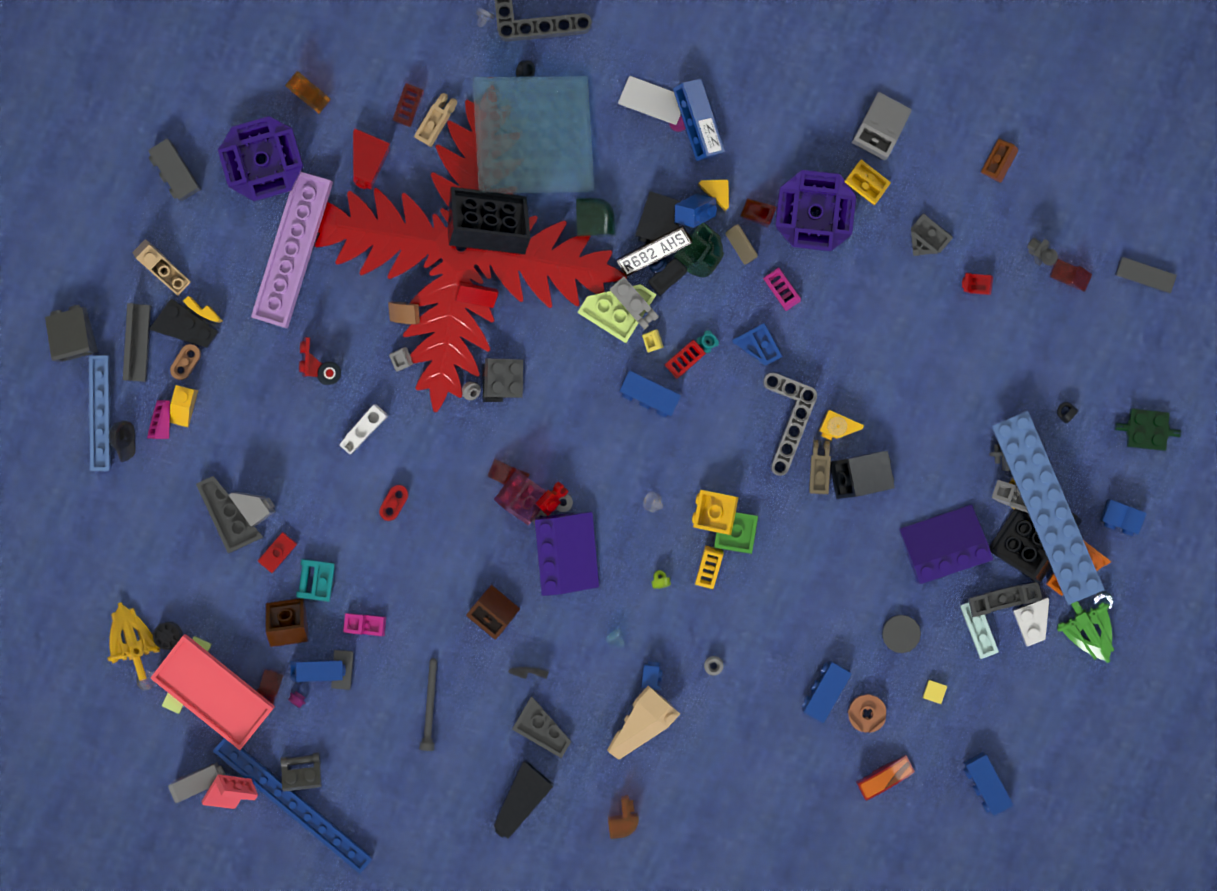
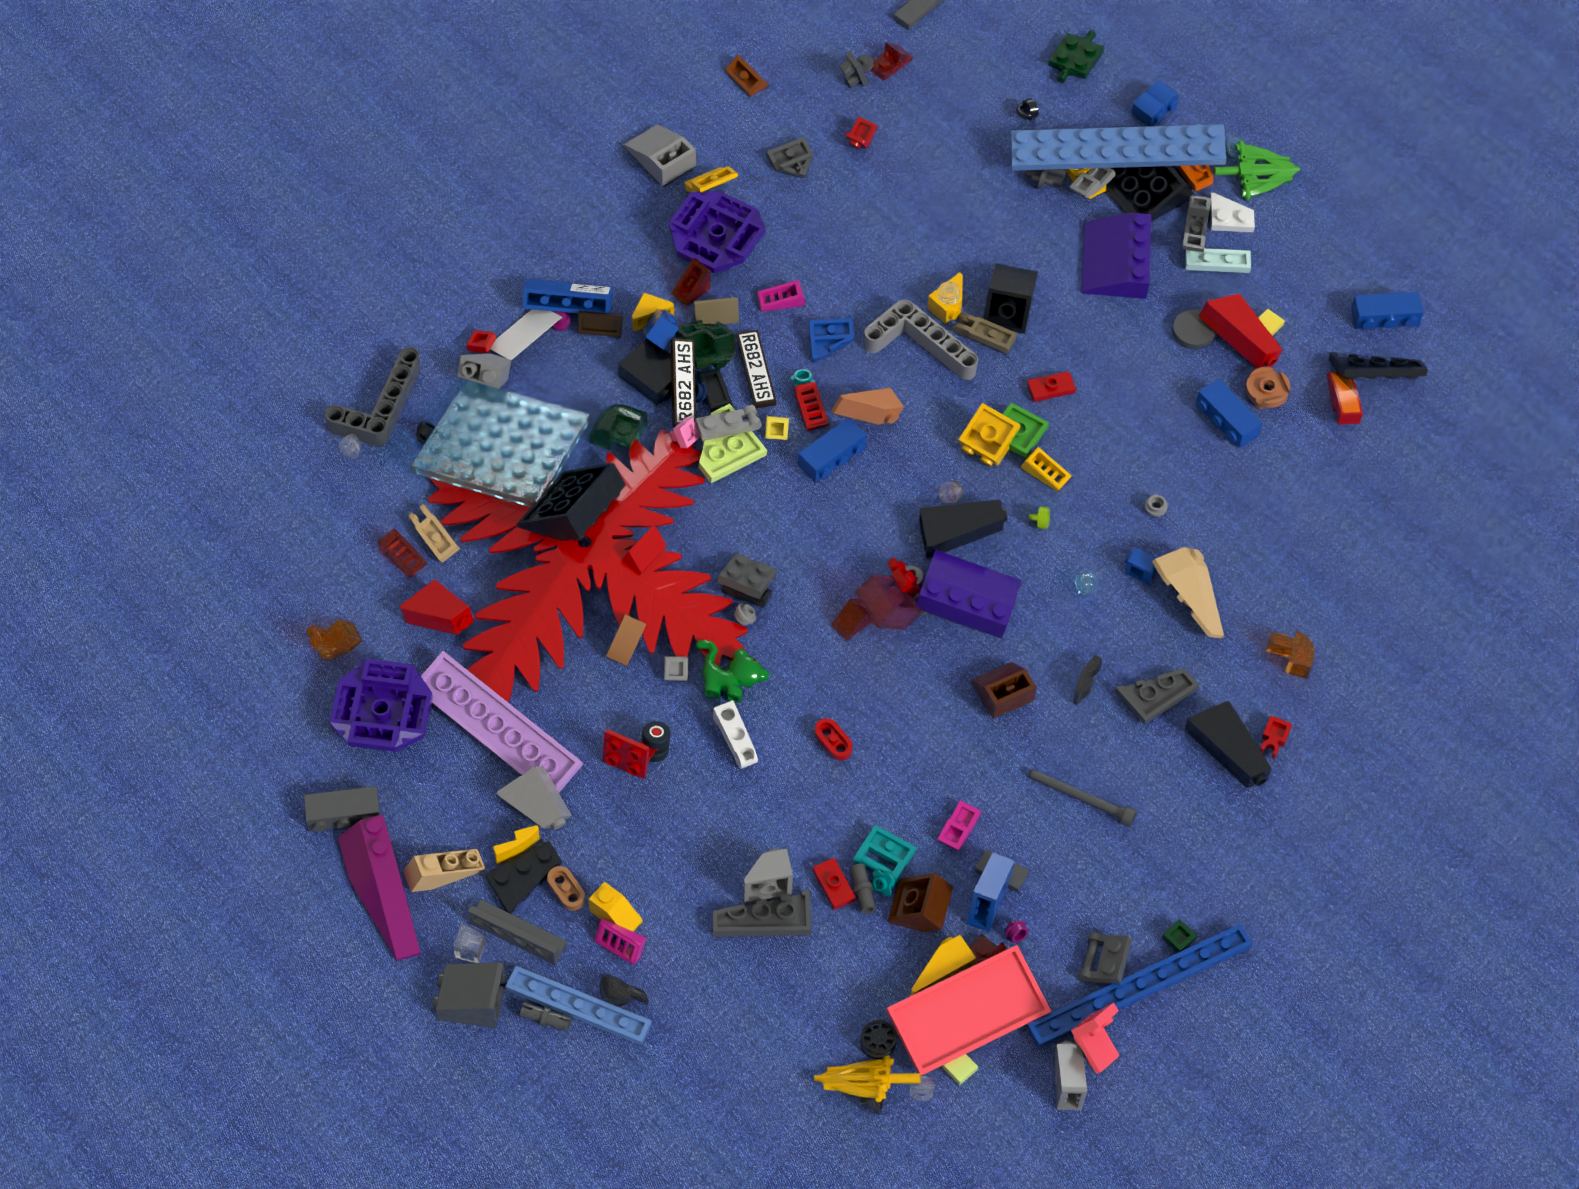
camera: 70 degrees left, 30 degrees down
none -> magenta wedge [338,814,421,961]
none -> clear brick [453,924,486,963]
none -> light grey slope [458,354,511,389]
none -> red plate [466,330,497,354]
none -> light grey slope [497,766,572,830]
none -> dark grey pin [520,1002,572,1032]
none -> dark brown tile [577,310,623,337]
none -> bright pink tile [669,417,700,448]
none -> green animal [696,640,770,703]
none -> tile [736,330,776,409]
none -> nougat slope [831,388,904,425]
none -> dark grey pin [850,864,877,914]
none -> teal plate [872,869,895,897]
none -> yellow slope [910,935,976,996]
none -> black slope [919,500,1007,558]
none -> red plate [1027,371,1076,402]
none -> dark green plate [1162,919,1197,953]
none -> red slope [1199,293,1283,368]
none -> red plate [1260,715,1293,759]
none -> black wing [1329,352,1428,379]

